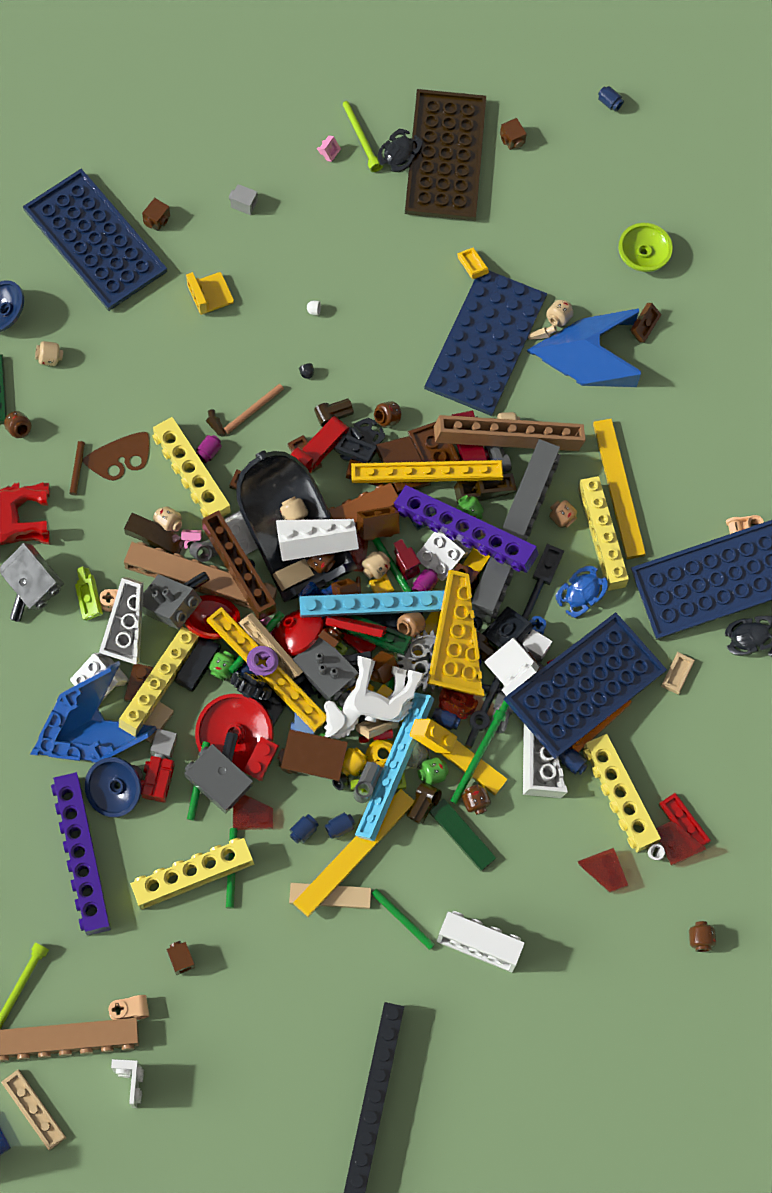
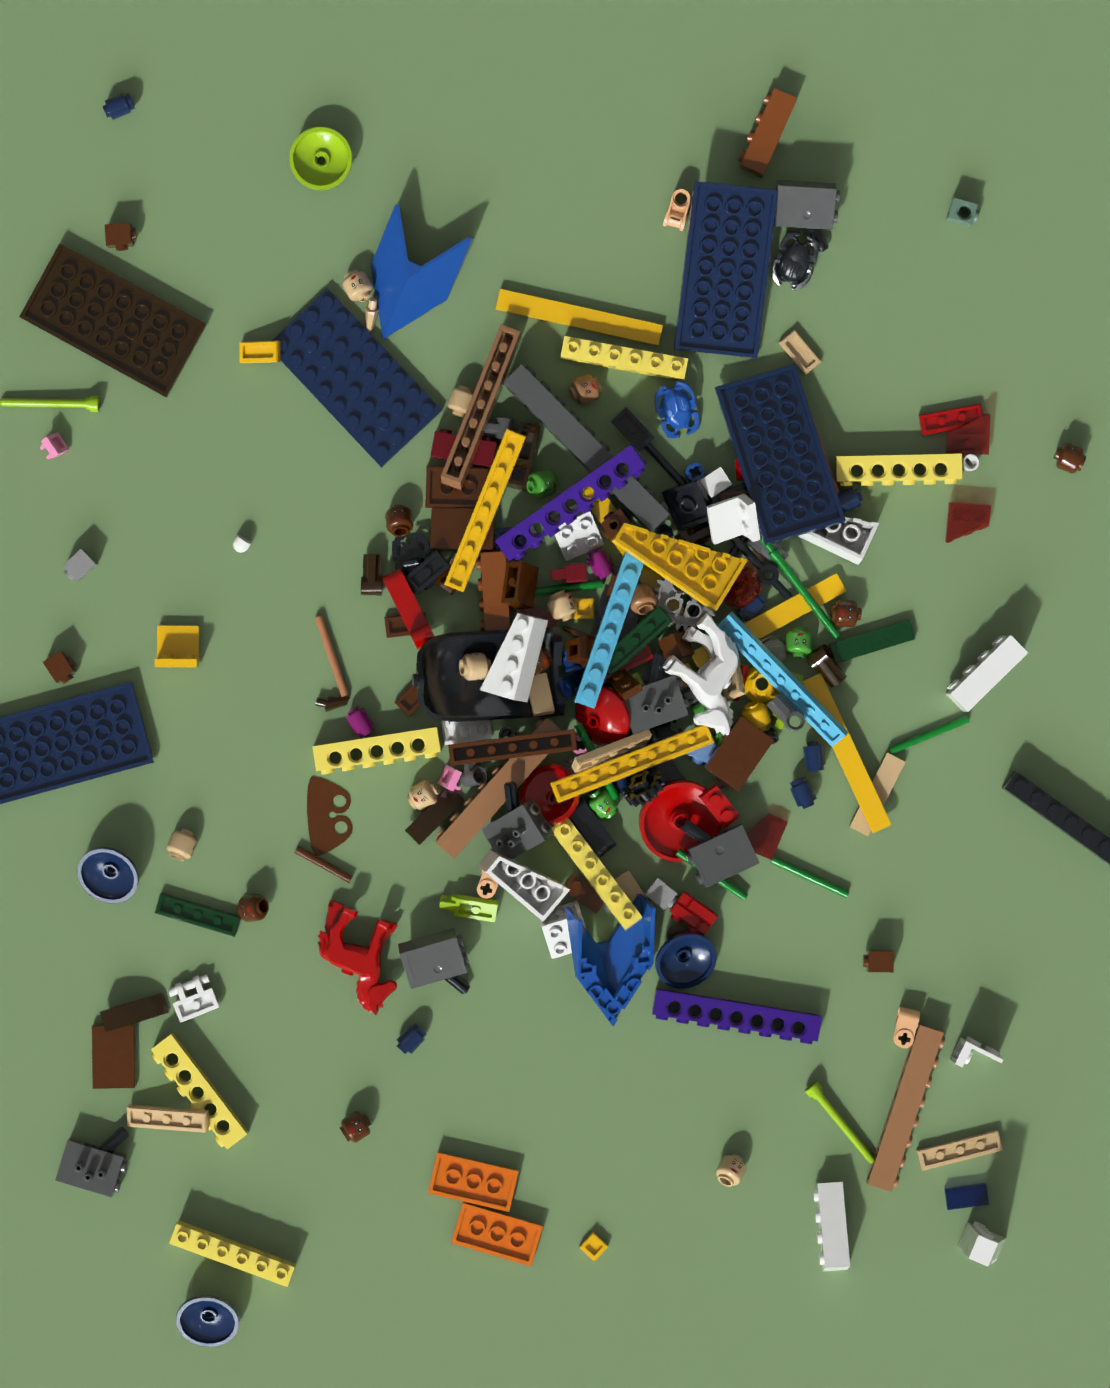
camera: 65 degrees left, 20 degrees up
light yellow brick [130,838,254,910] -> none
medium lavender gear [246,646,278,677] -> none
black hinge [299,363,314,379] -> none
red tile [325,616,387,637] -> none
black shield [377,128,423,172] -> none
yellow brick [409,718,457,753] -> none
reddish brown plate [630,303,662,342] -> none

